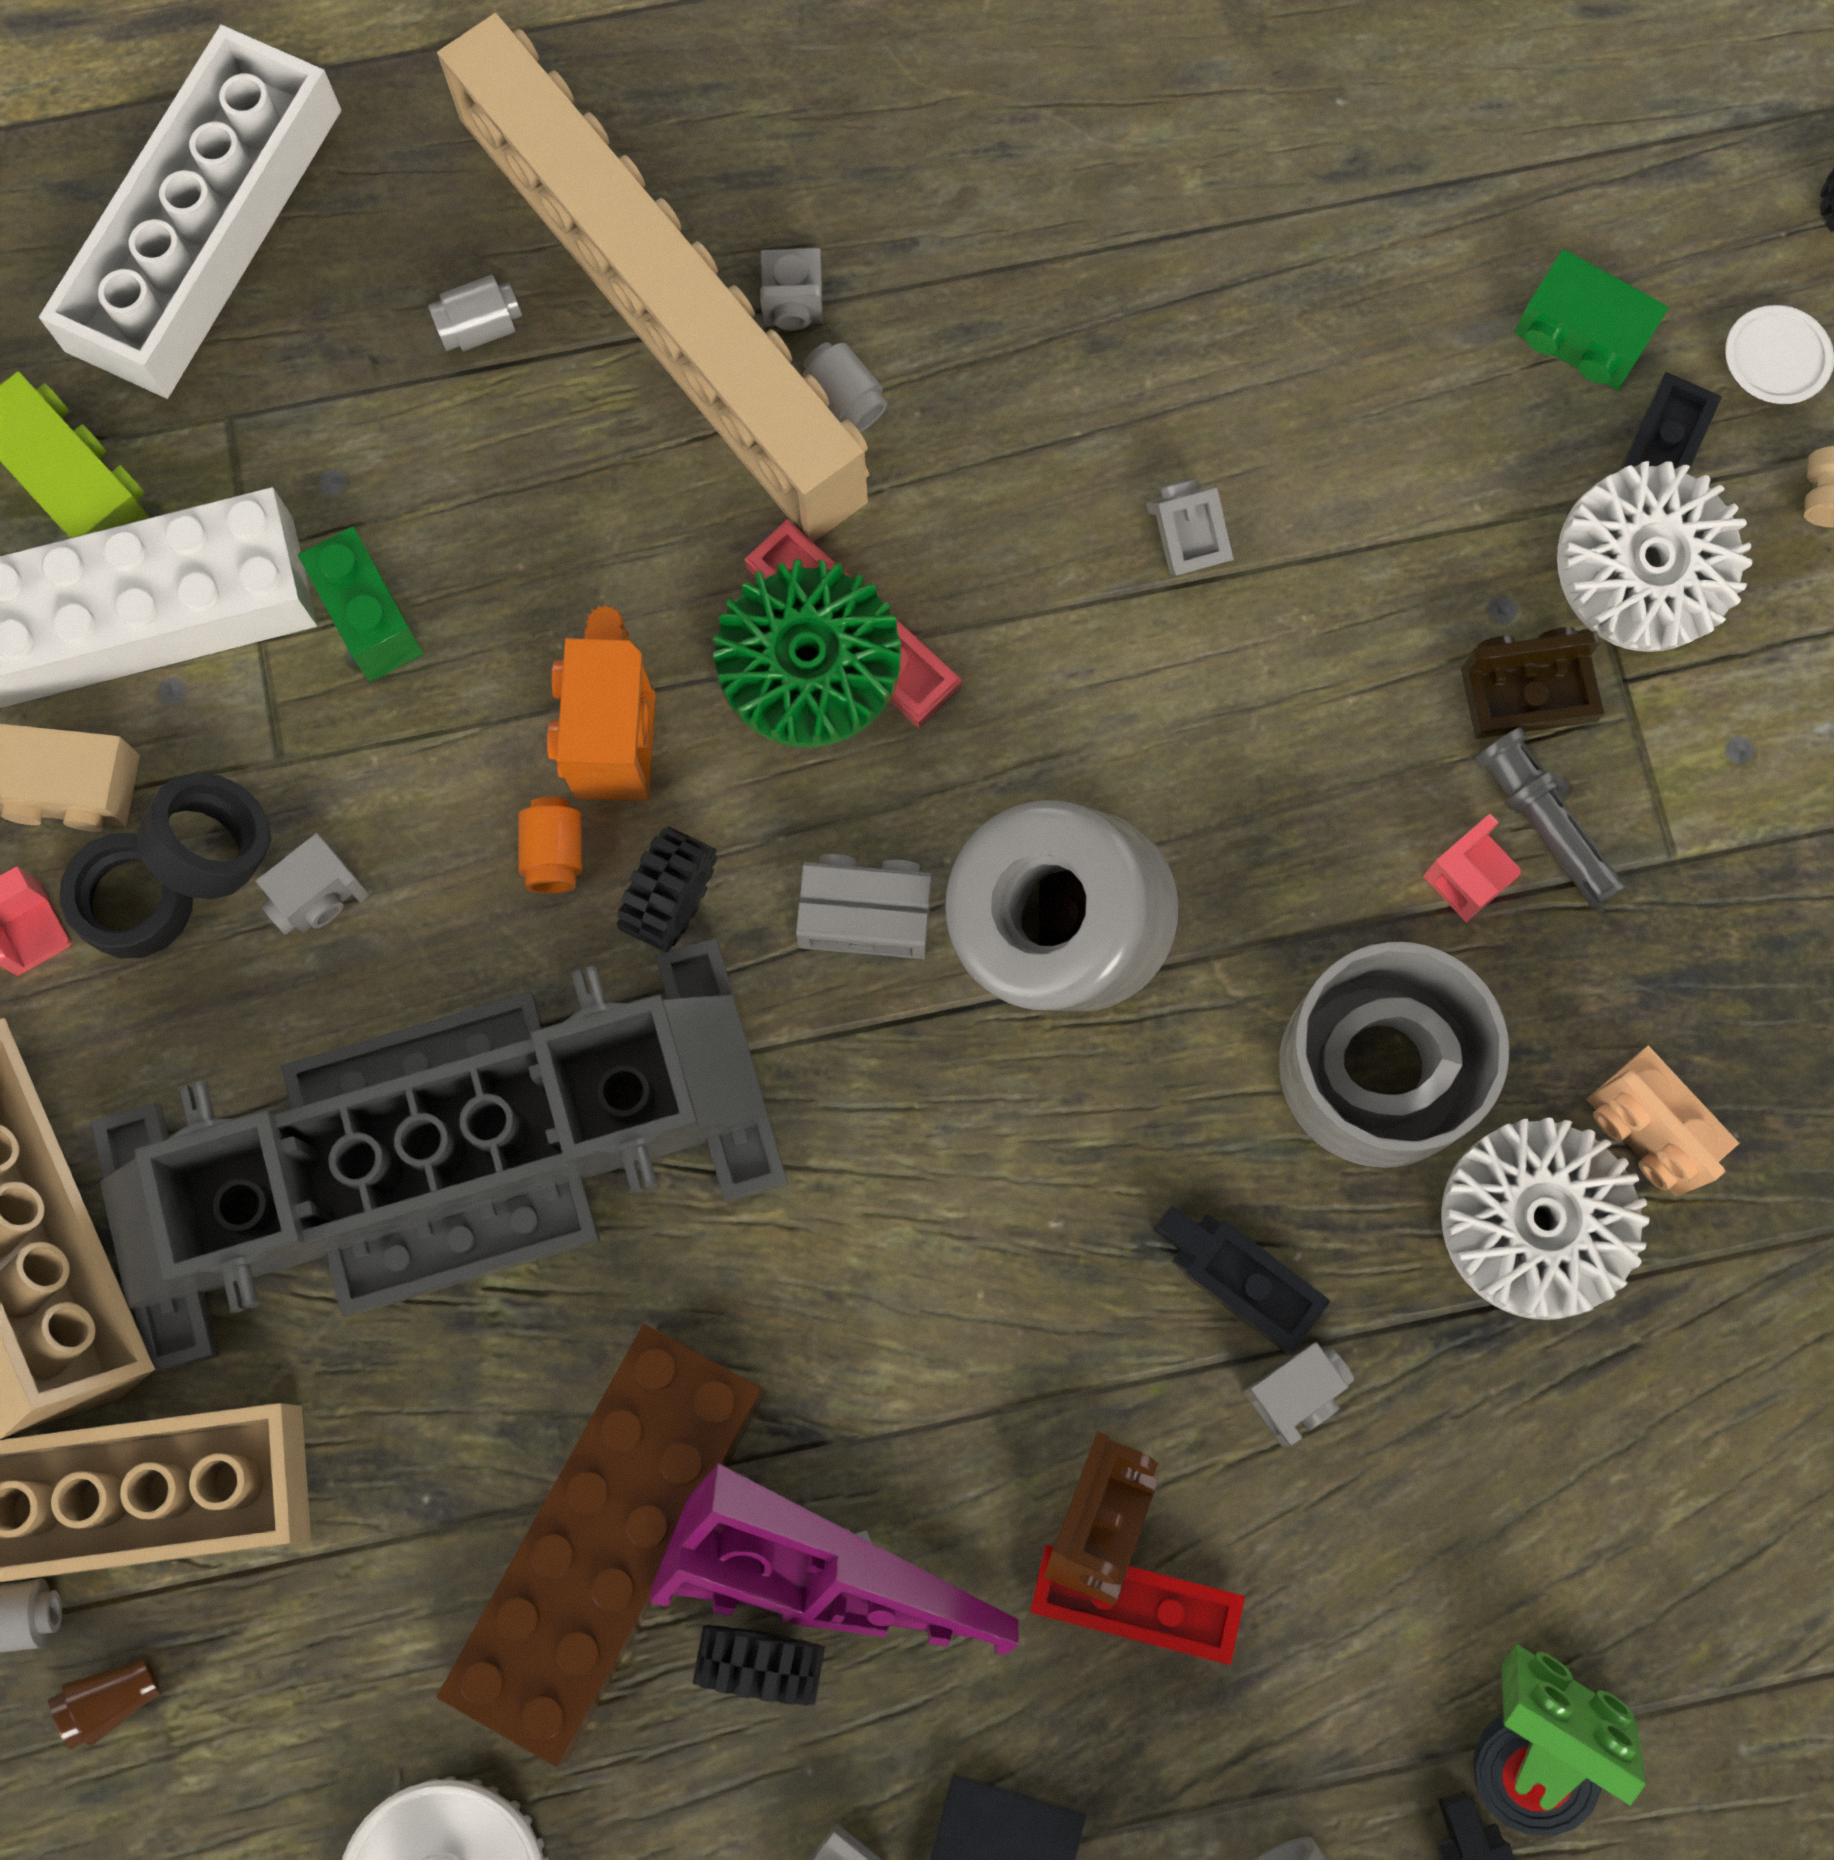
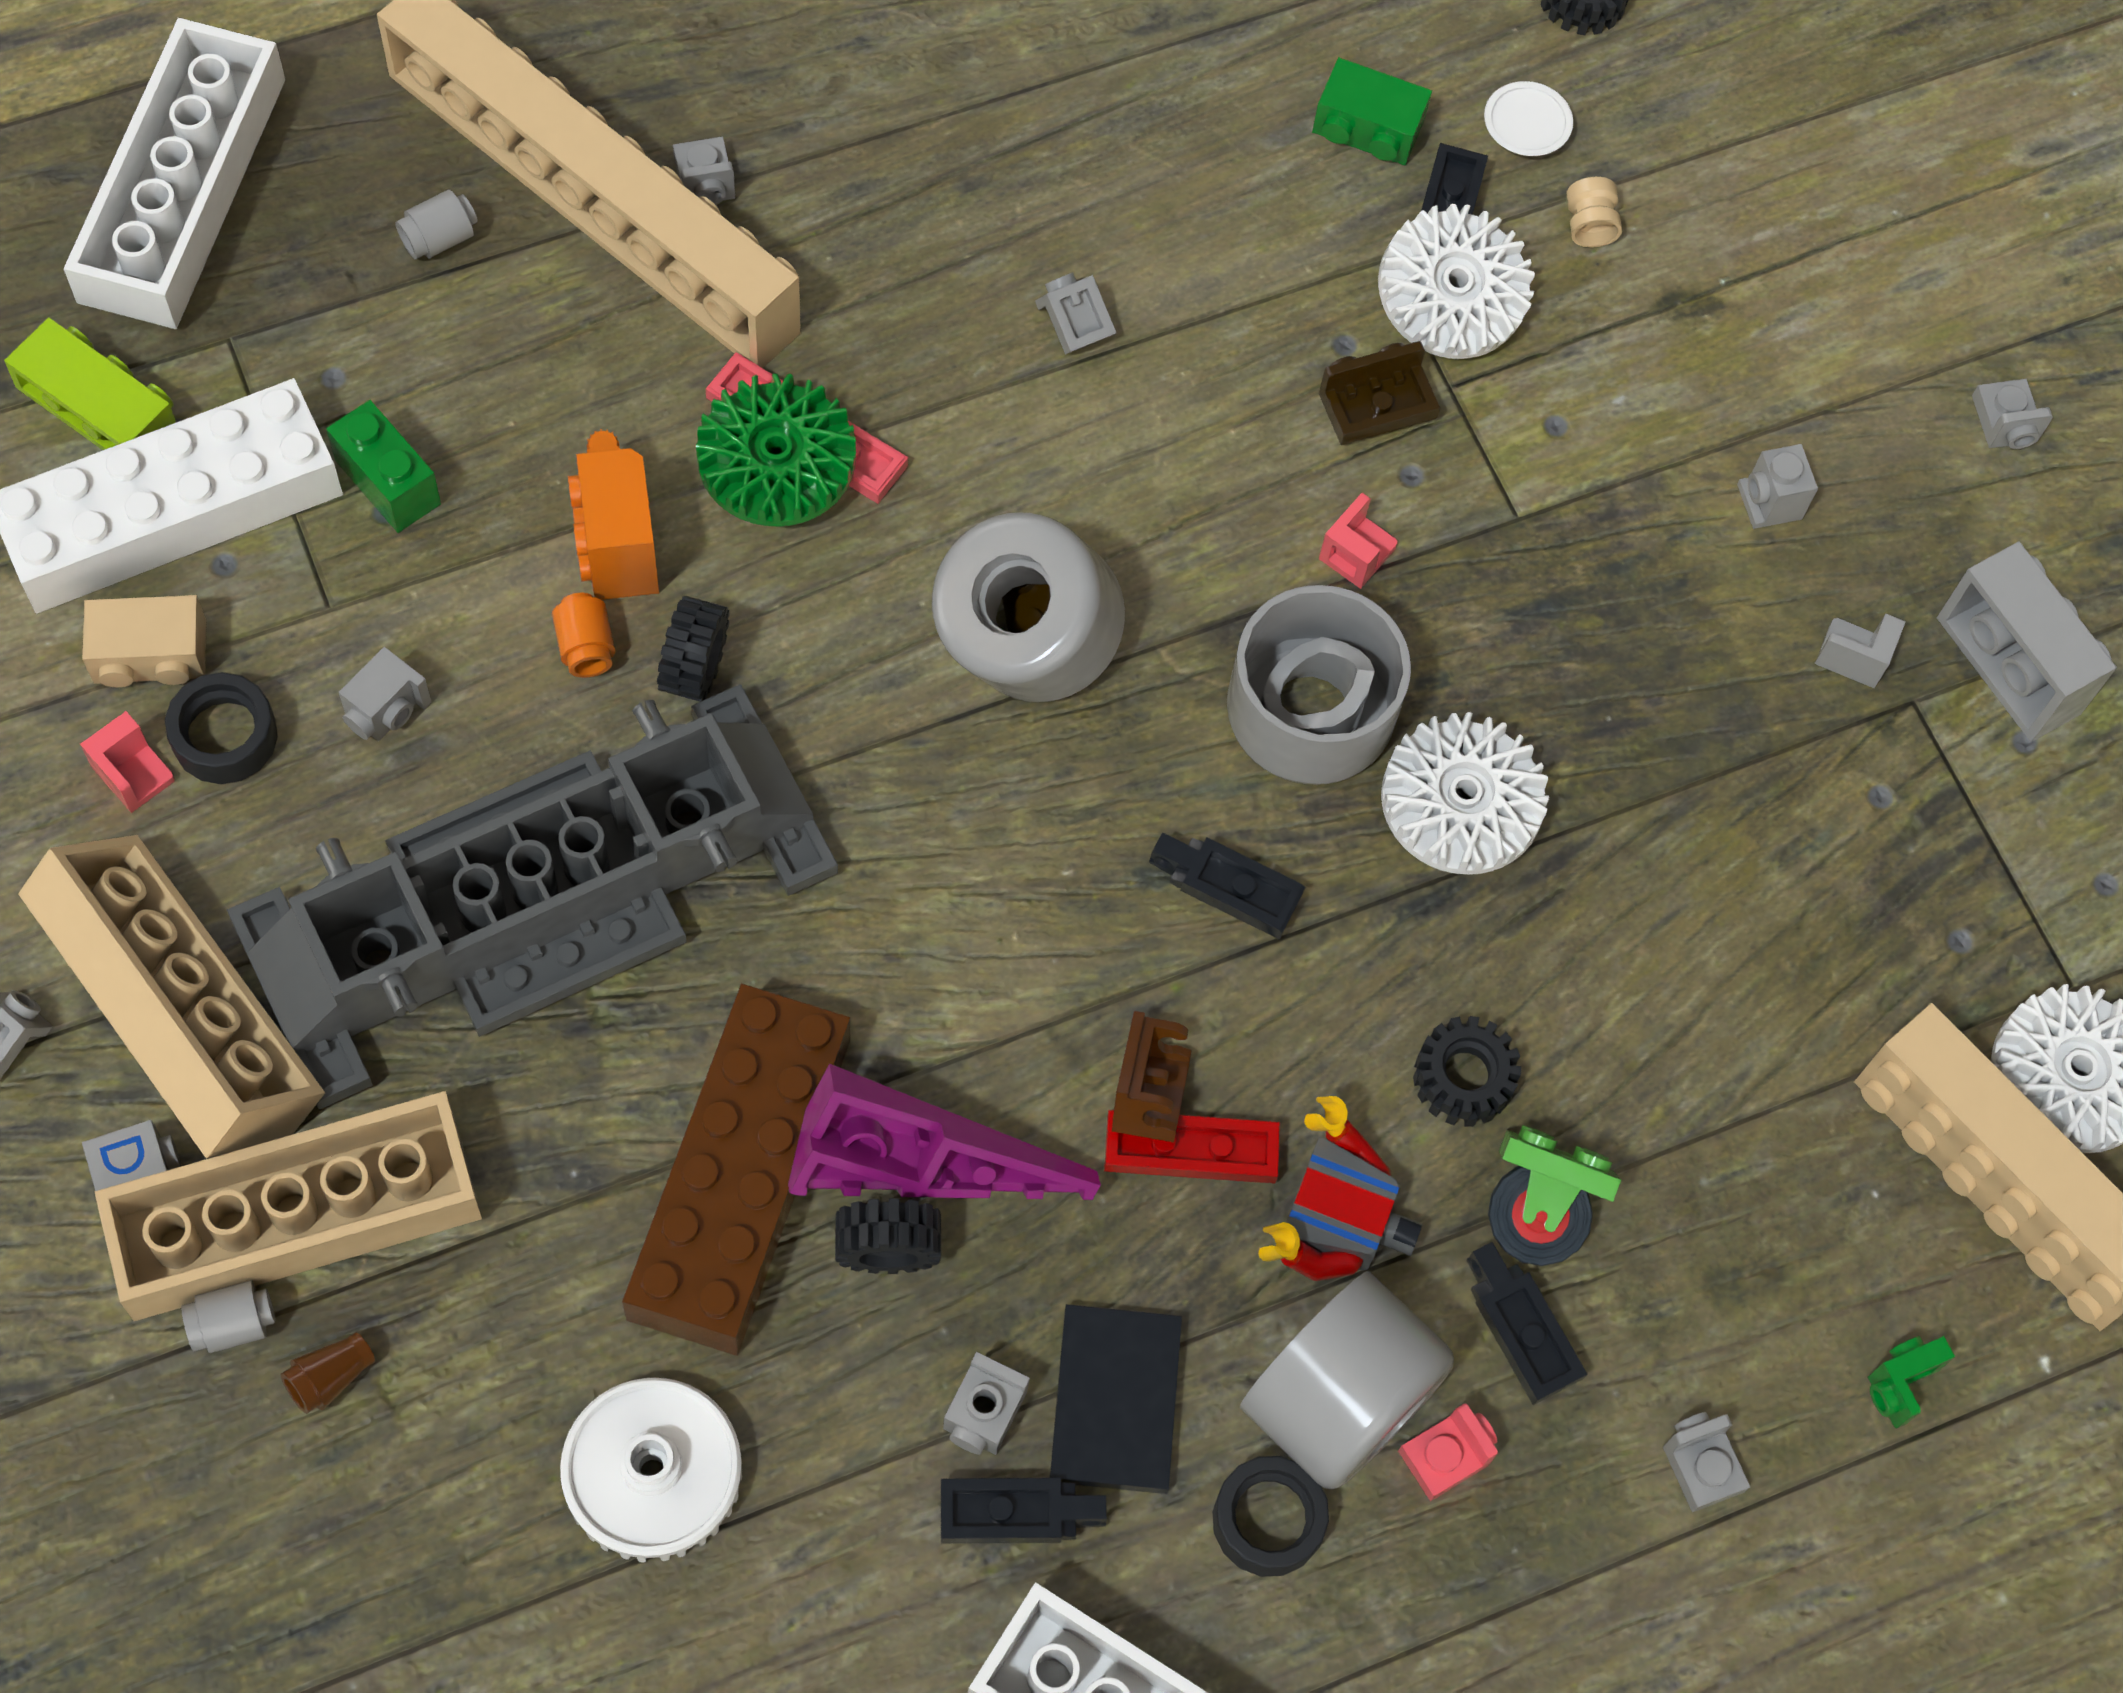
camera: 20 degrees left, 10 degrees down
black tyre [137,772,271,900] -> none
light grey brick [796,854,932,959] -> none
light grey brick [802,342,888,432] -> none
light grey brick [1243,1342,1354,1447] -> none
dark grey pin [1474,727,1626,909] -> none
light nougat bracket [1586,1045,1740,1197] -> none
none -> torso [1258,1096,1423,1282]
none -> black tyre [1413,1016,1522,1127]

